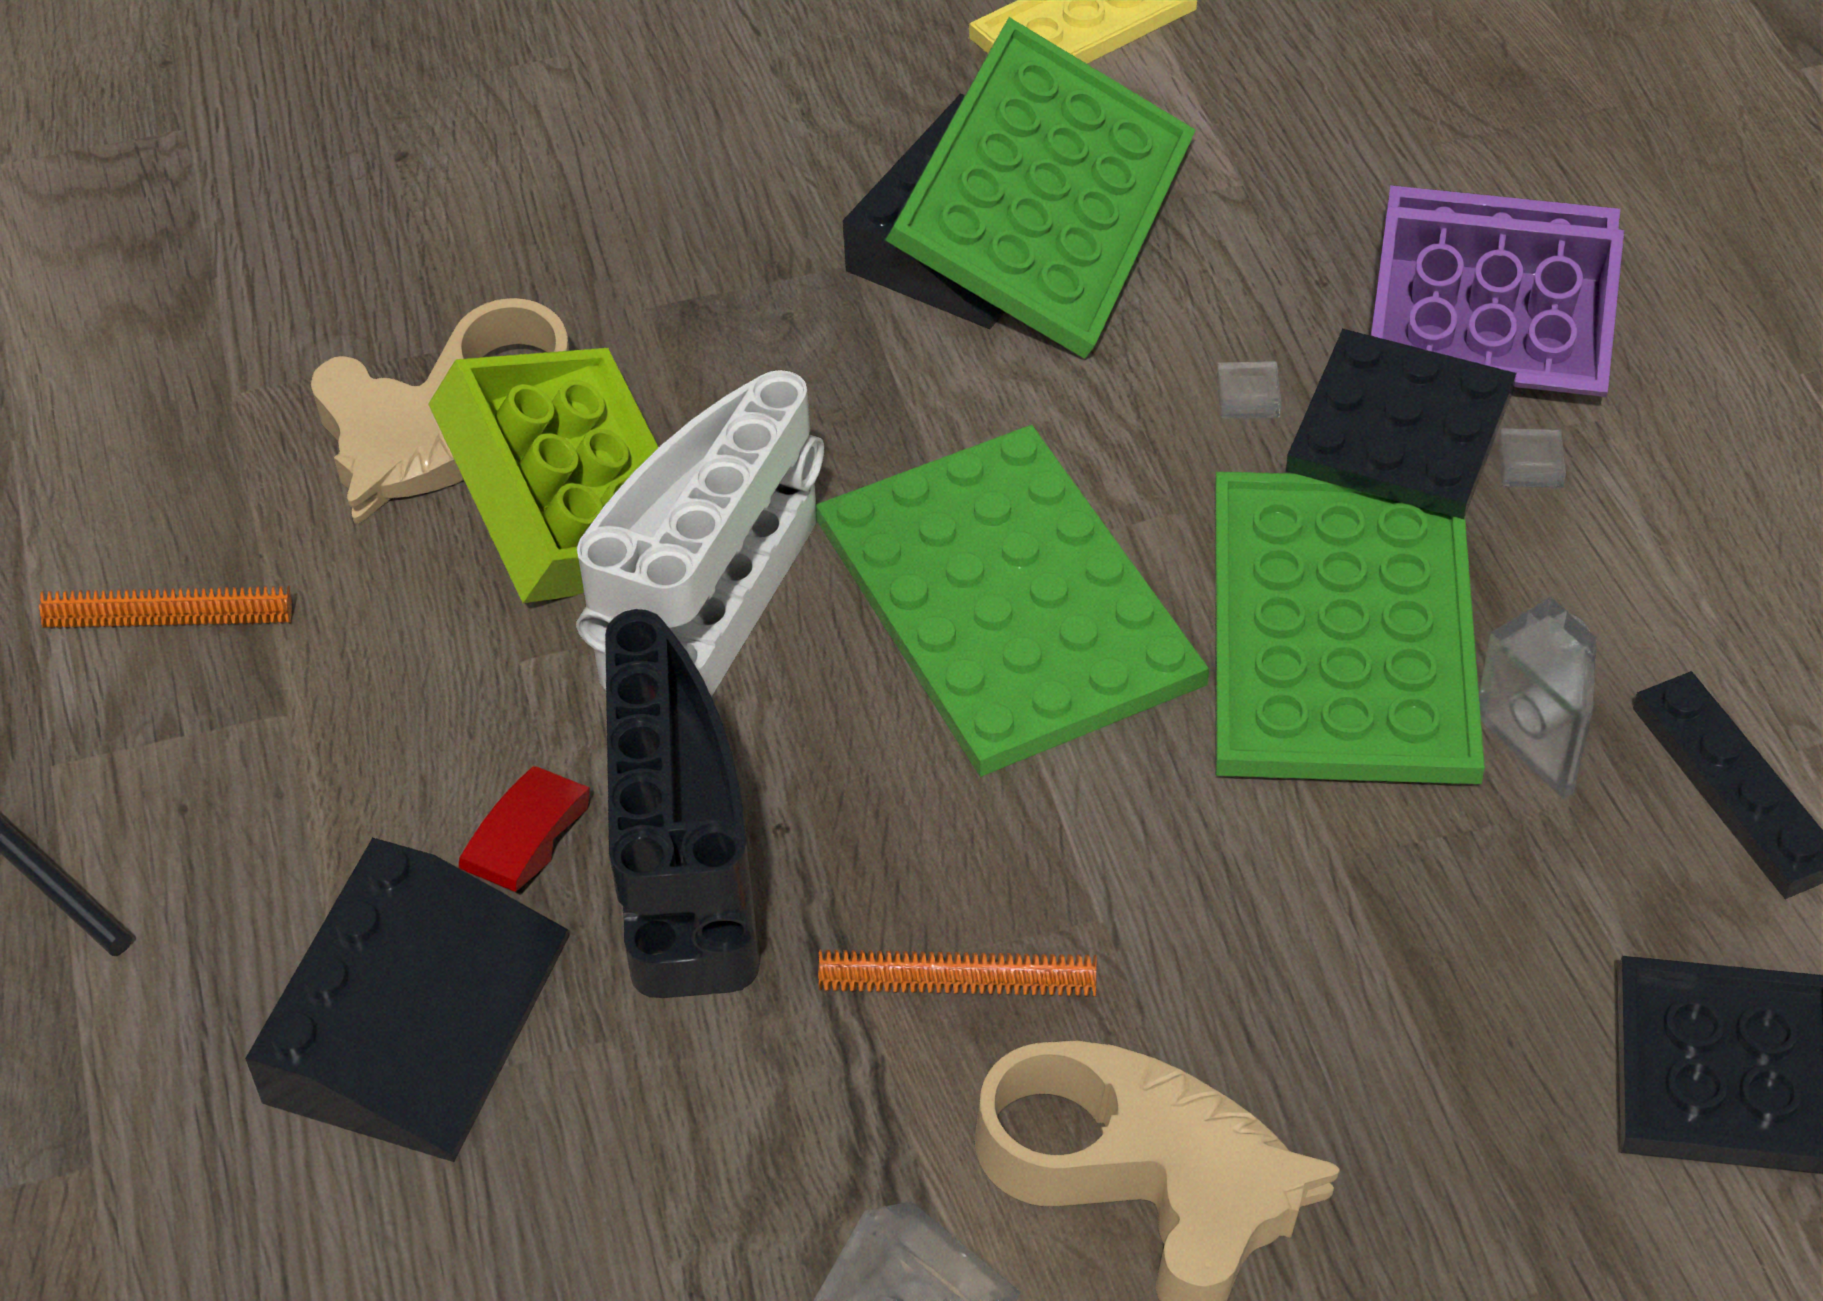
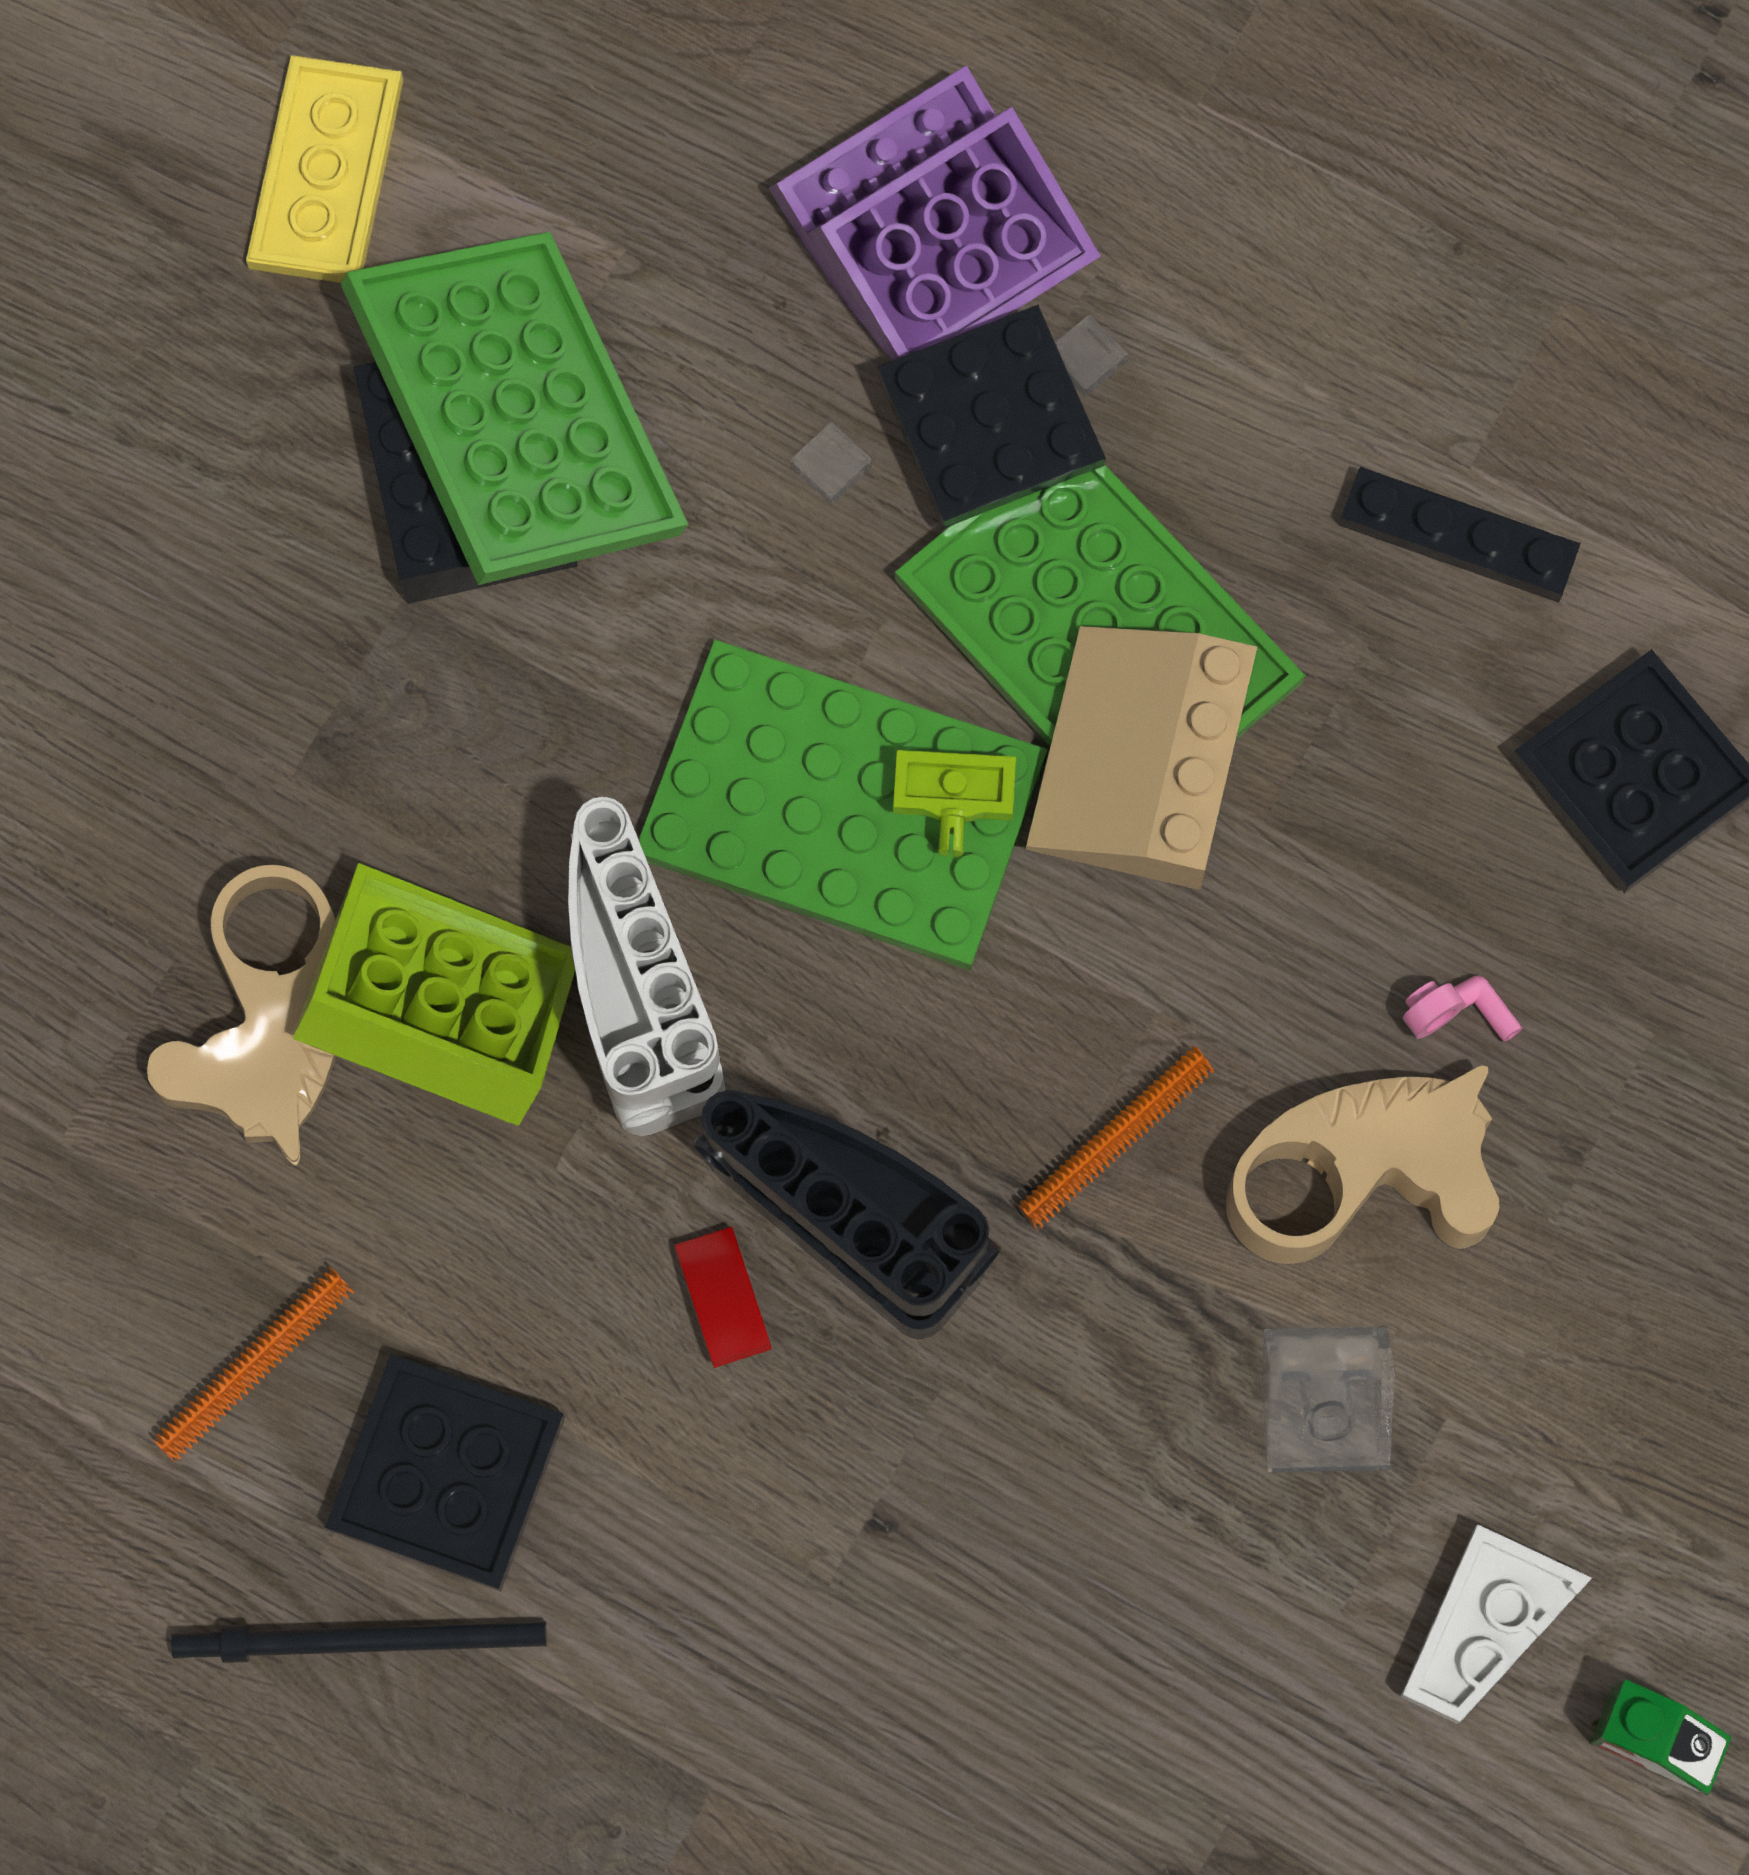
camera: 45 degrees left, 25 degrees up
black slope [245,837,569,1162] -> none
clear slope [1479,597,1597,799] -> none
none -> black plate [325,1354,565,1592]
none -> lime plate [893,750,1016,857]
none -> tan slope [1026,626,1257,890]
none -> bright pink plate [1402,976,1523,1042]

